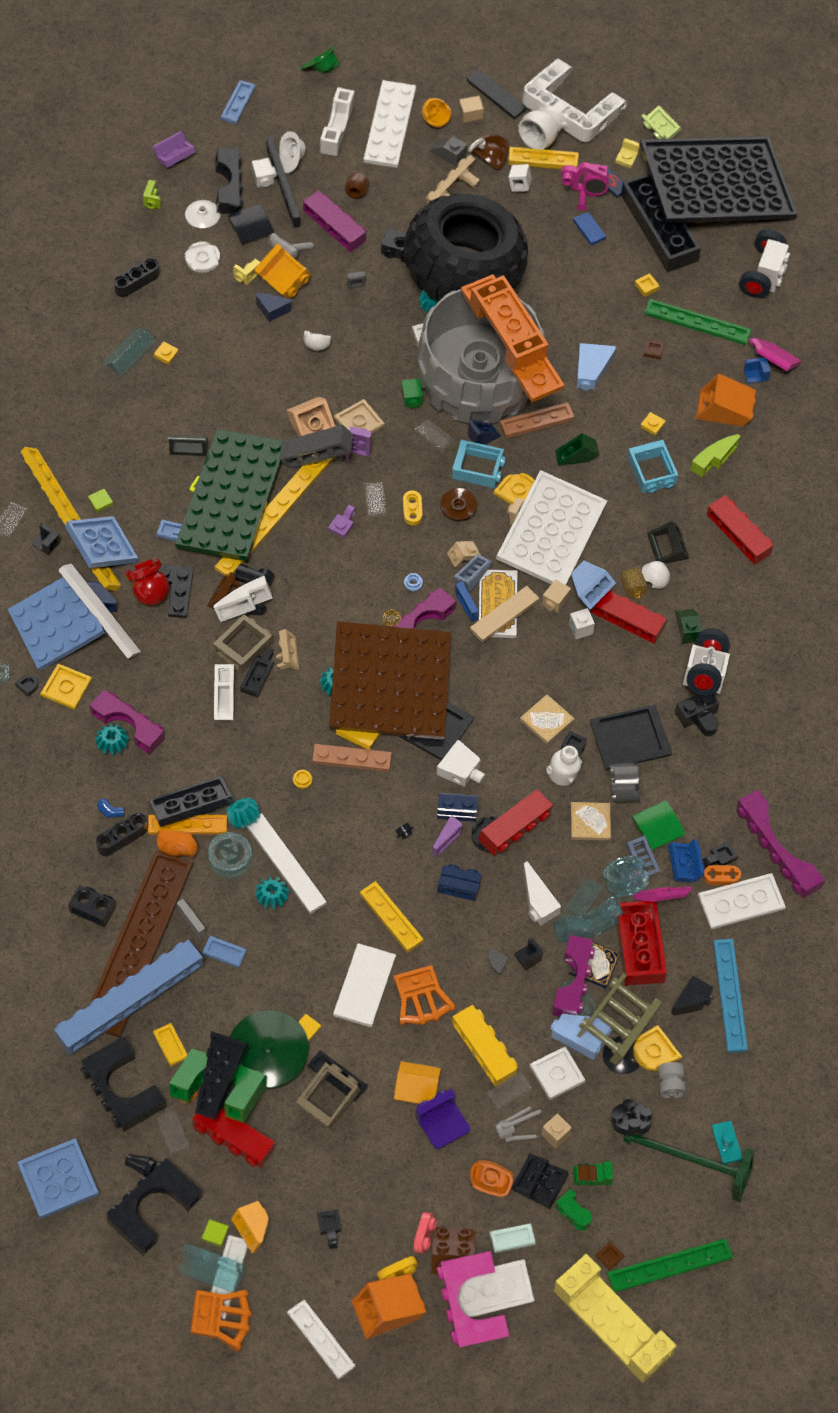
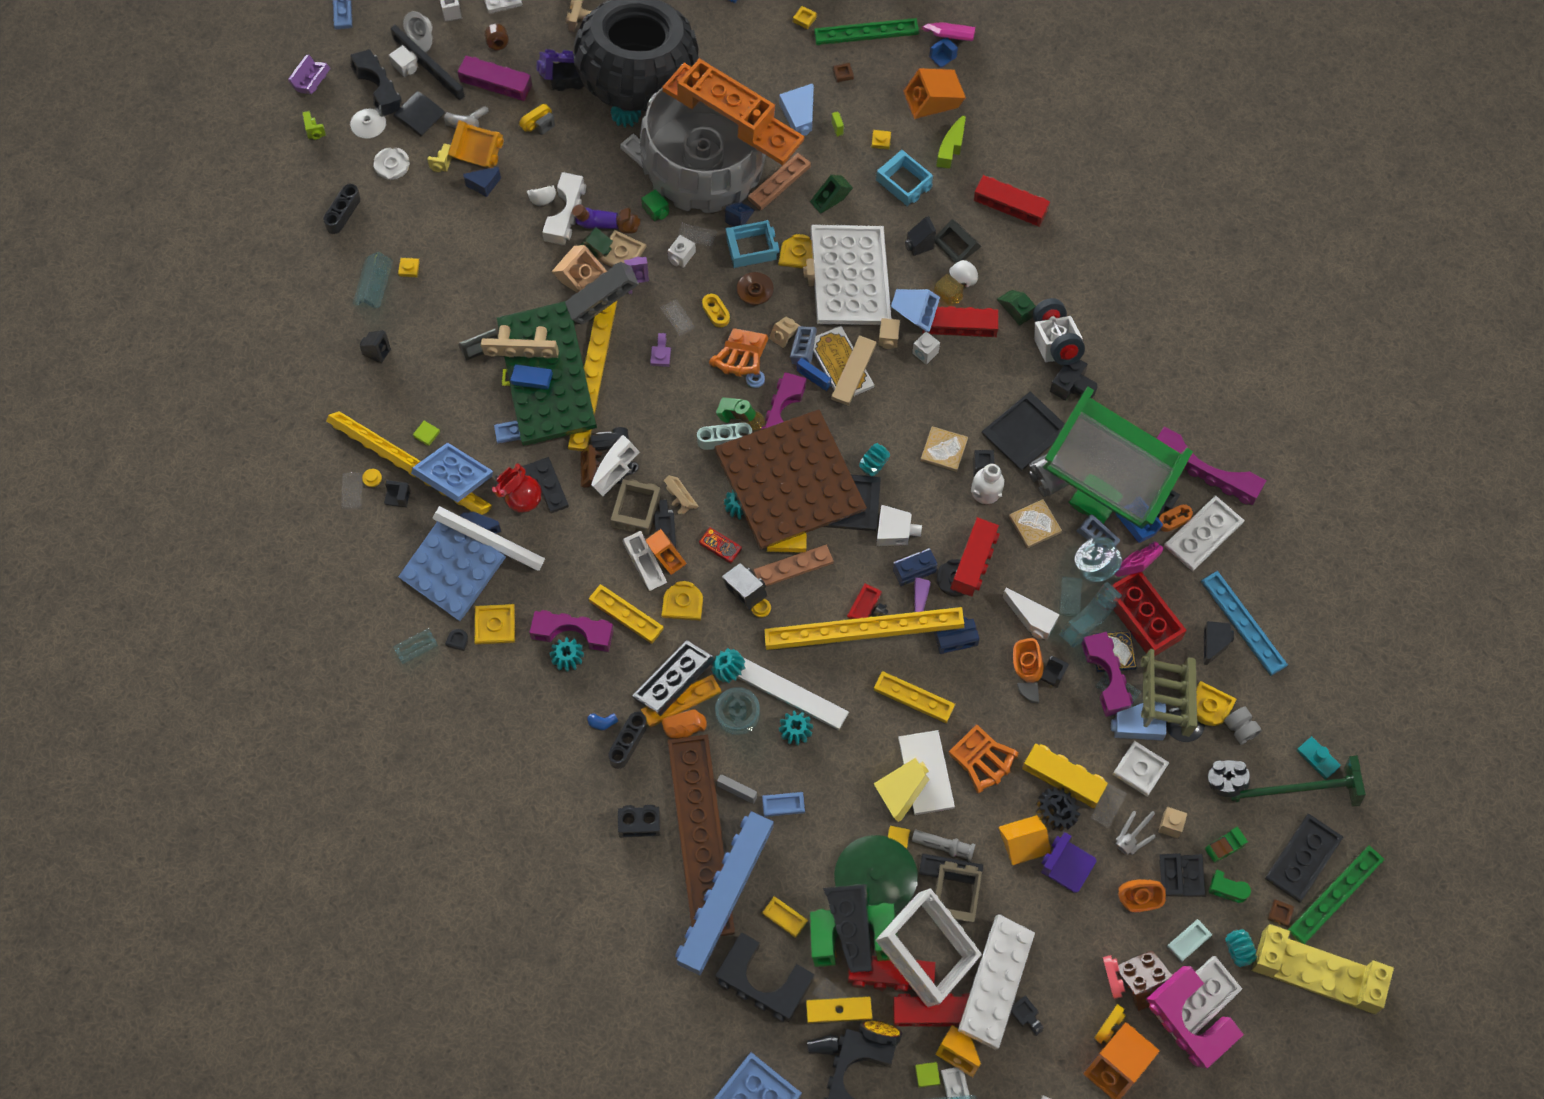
camera: 25 degrees left, 5 degrees up
none -> black slope [359,330,391,364]
none -> yellow plate [362,469,382,487]
none -> tan plate [481,325,559,358]
none -> blue tile [510,365,553,389]
none -> yellow plate [519,104,552,132]
none -> dark purple bracket [536,49,574,80]
none -> white arch [542,172,586,245]
none -> piece [572,204,640,233]
none -> dark green slope [580,228,613,260]
none -> yellow plate [589,584,664,644]
none -> orange slope [645,529,687,575]
none -> yellow tile [662,581,703,621]
none -> white brick [668,235,696,268]
none -> light aqua beam [697,423,752,450]
none -> tile [699,527,742,564]
none -> orange plate [709,328,768,377]
none -> green leg [716,397,756,423]
none -> brick [722,563,767,610]
none -> yellow plate [765,607,964,650]
none -> yellow tile [806,997,872,1023]
none -> lime tile [832,112,844,136]
none -> red tile [847,583,882,619]
none -> teal gear [859,443,890,476]
none -> tile [859,1020,902,1045]
none -> light yellow slope [874,758,930,822]
none -> white window [875,888,982,1007]
none -> red brick [893,993,970,1027]
none -> black slope [905,216,936,256]
none -> light grey pin [912,829,976,862]
none -> white plate [958,915,1035,1049]
none -> orange piece [1013,638,1044,683]
none -> black gear [1036,787,1080,832]
none -> clear piece [1042,386,1193,529]
none -> teal gear [1226,929,1257,967]
none -> black tile [1265,813,1343,903]

